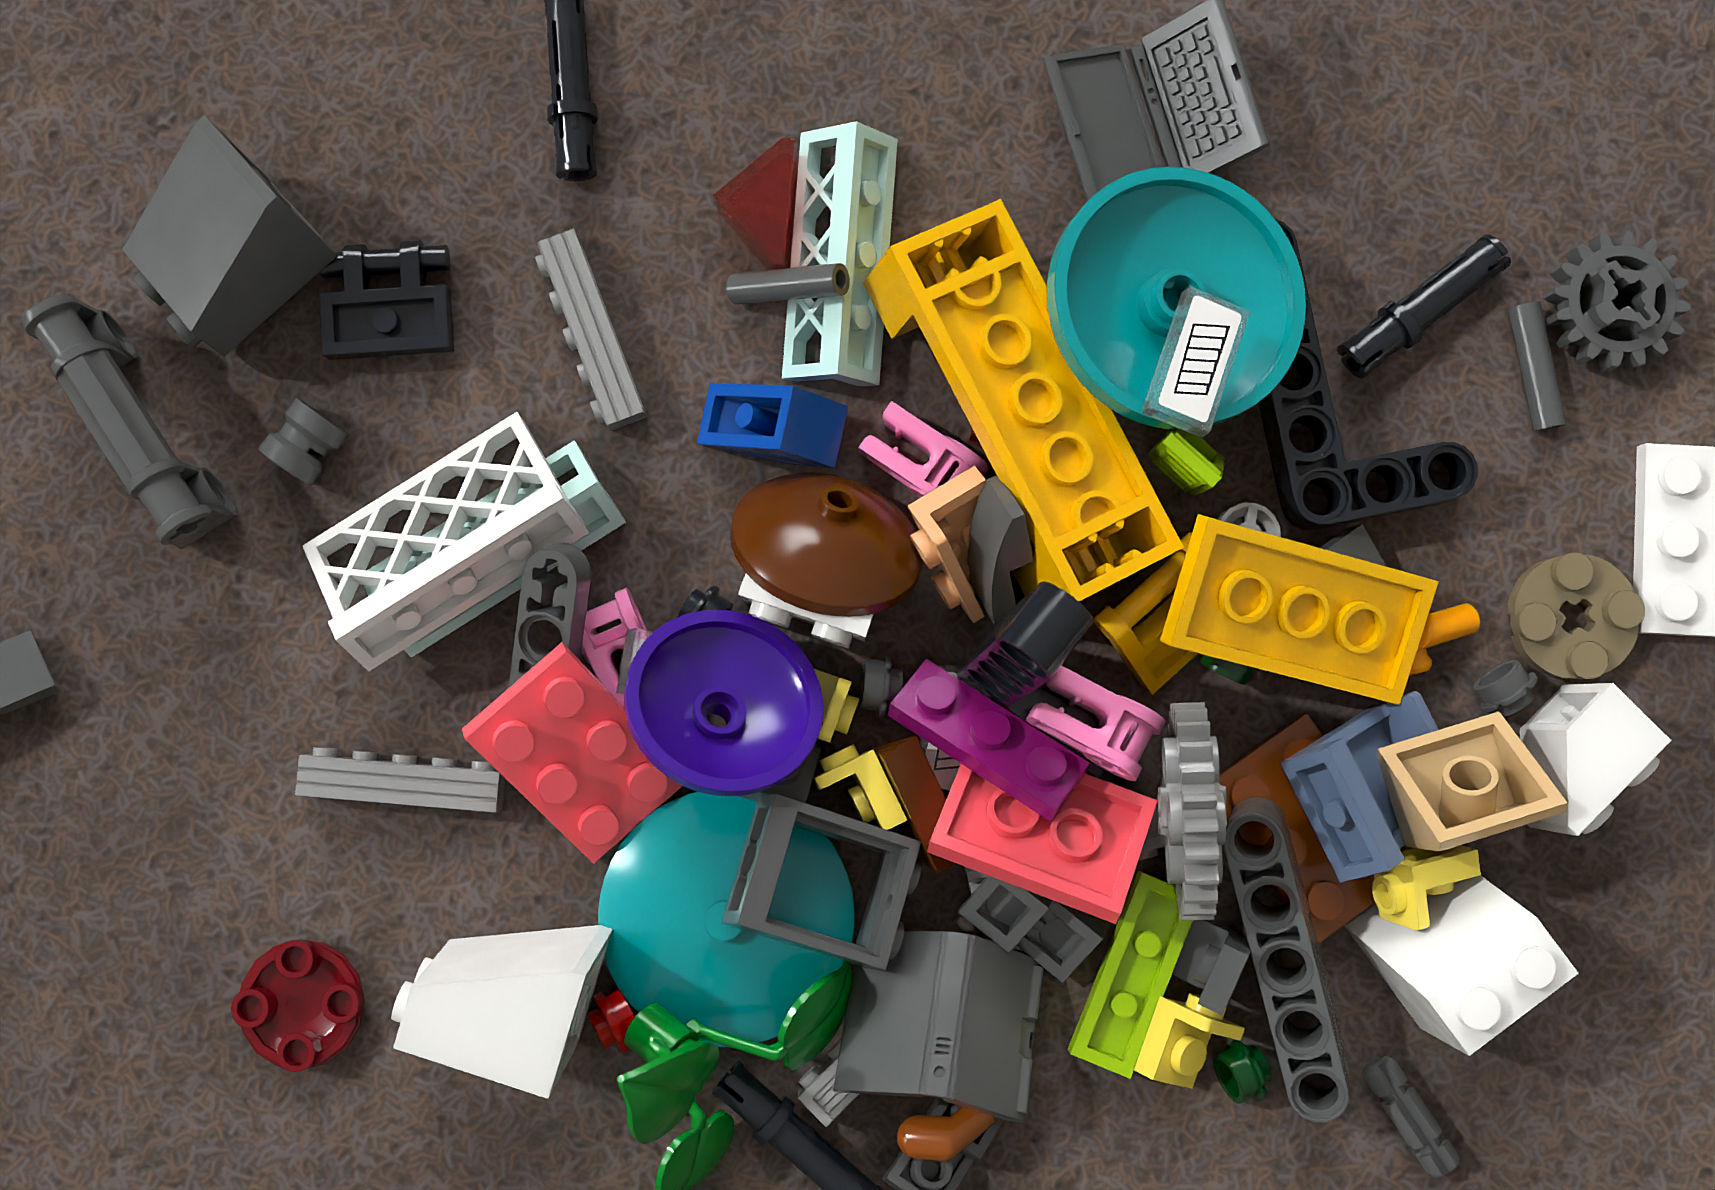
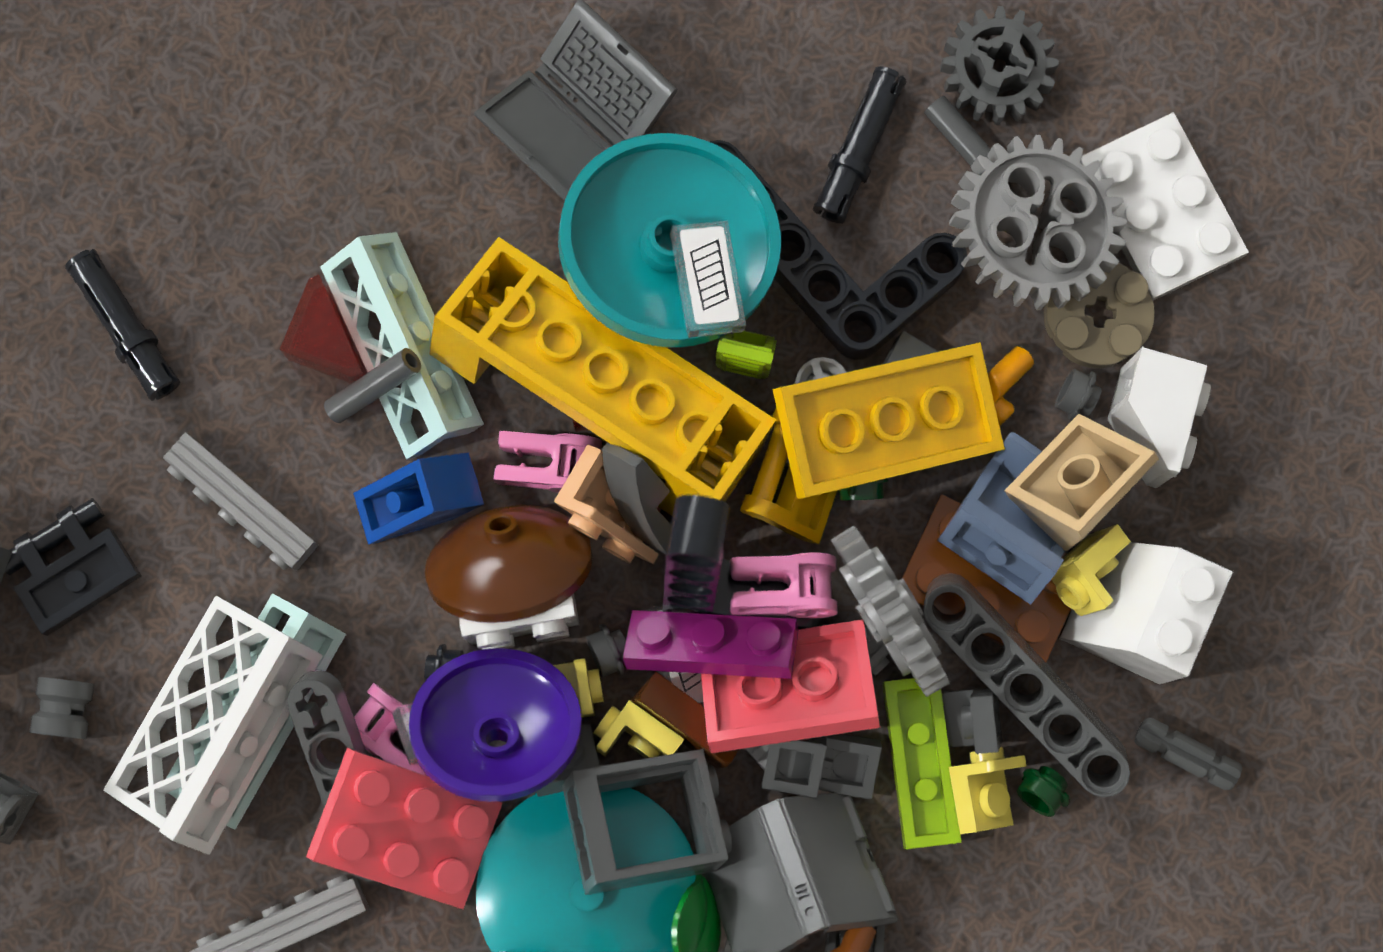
camera: 30 degrees left, 5 degrees down
none -> light grey gear [949,135,1128,310]

